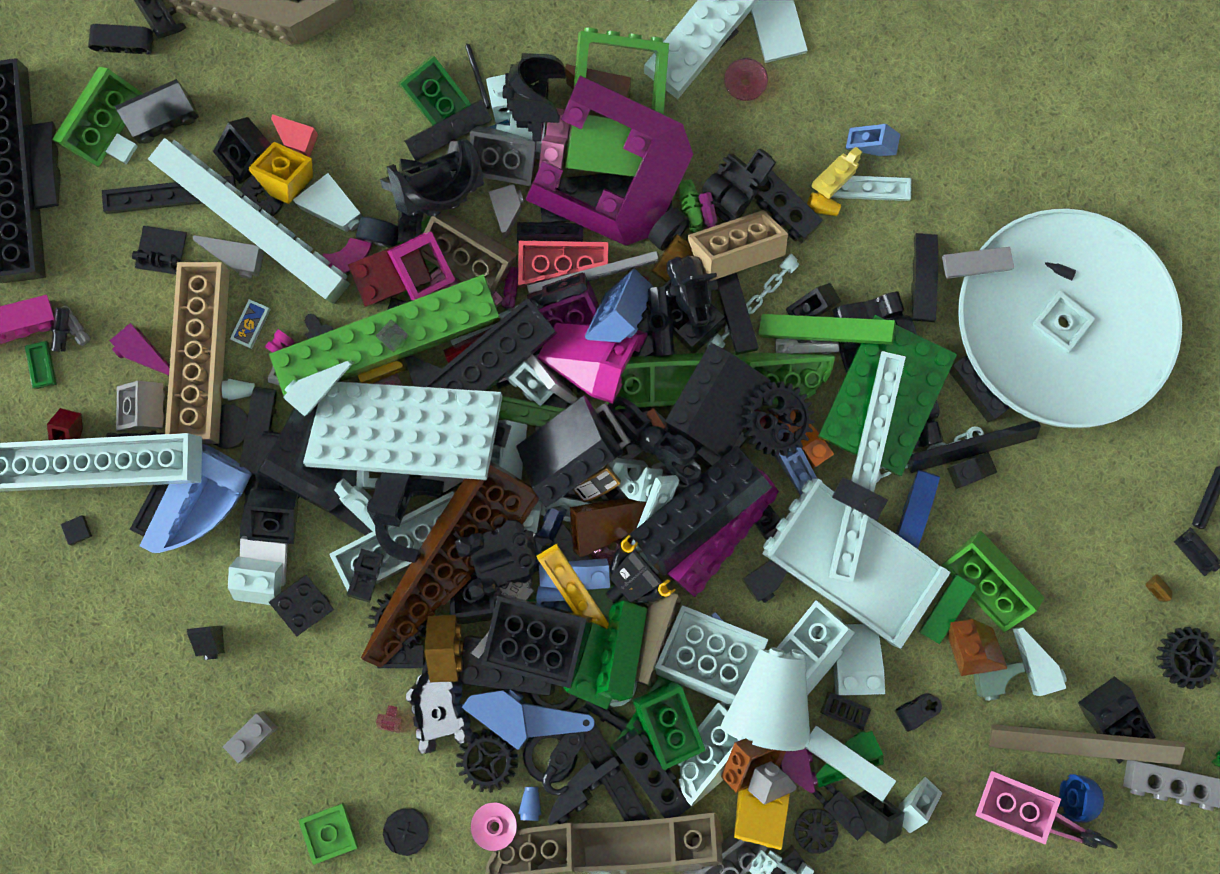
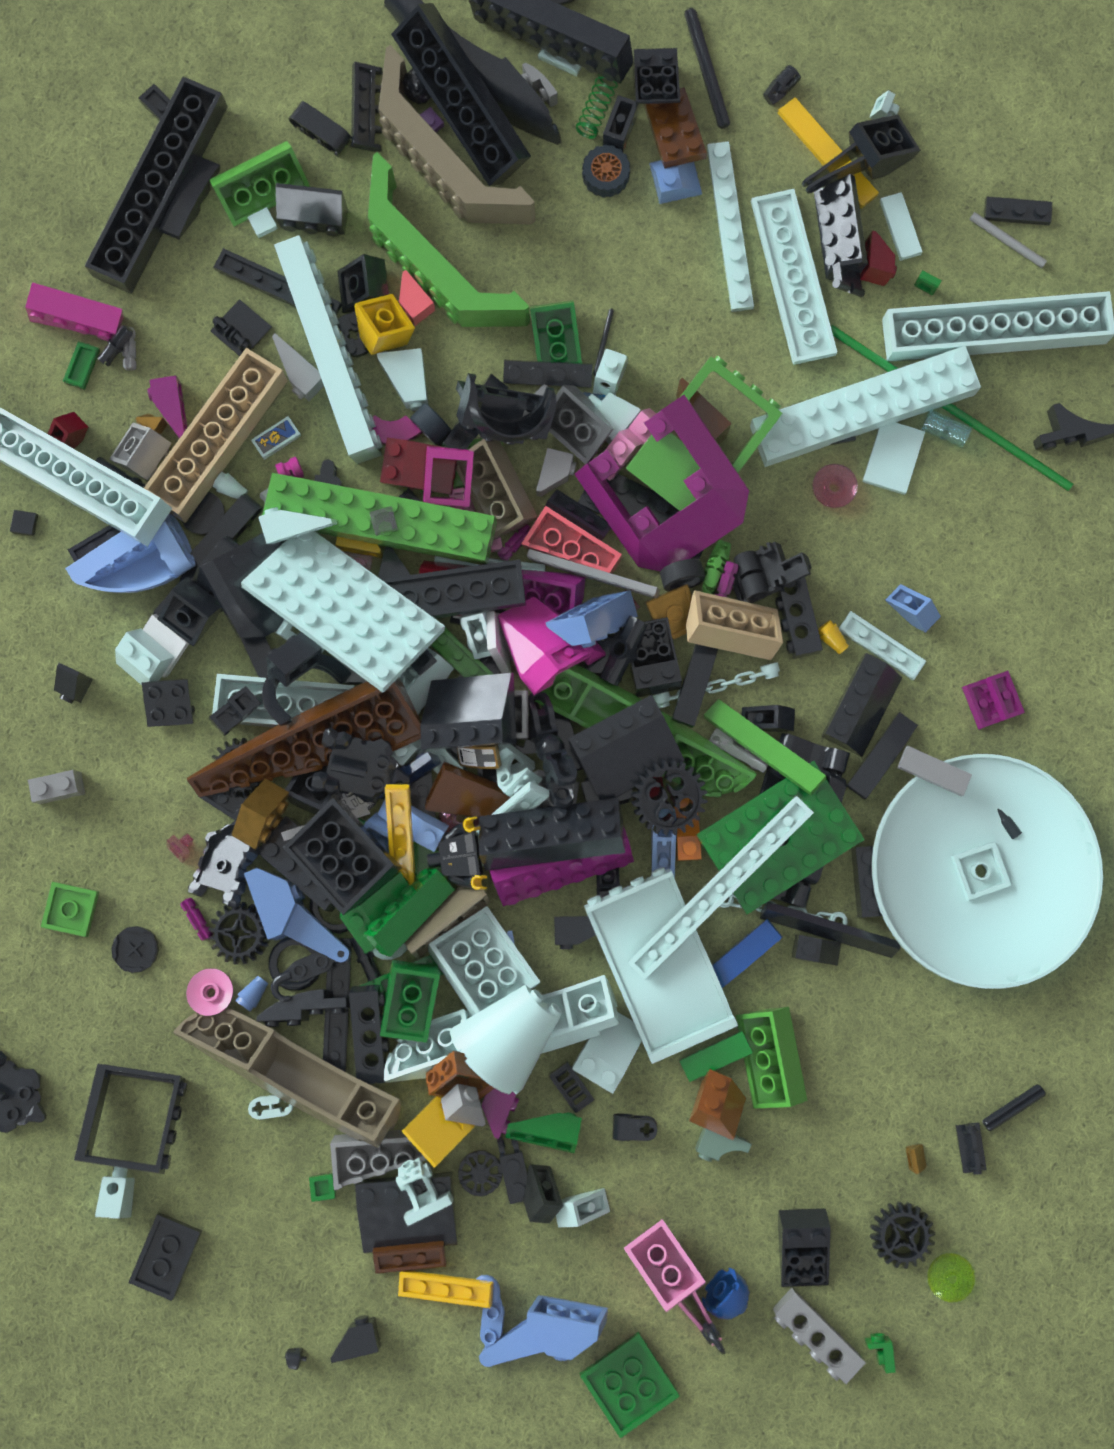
camera: 35 degrees right, 0 degrees up
light aqua hinge [334,478,375,531] -> none
black piece [503,53,566,141] -> none
black hinge [527,272,588,309] -> none
copper tile [646,408,666,431] -> none
black piece [666,255,718,327] -> none
light aqua tile [805,726,896,802] -> none
light yellow hinge [812,147,862,199] -> none
black slope [832,477,888,521] -> none
dark tan tile [989,724,1185,765] -> none
light aqua slope [1013,627,1067,696] -> none
none -> pearl gold slope [135,414,168,435]
none -> magenta axle [180,898,213,941]
none -> bright green slope [368,152,530,327]
none -> black slope [821,653,903,757]
none -> magenta slope [962,671,1025,730]

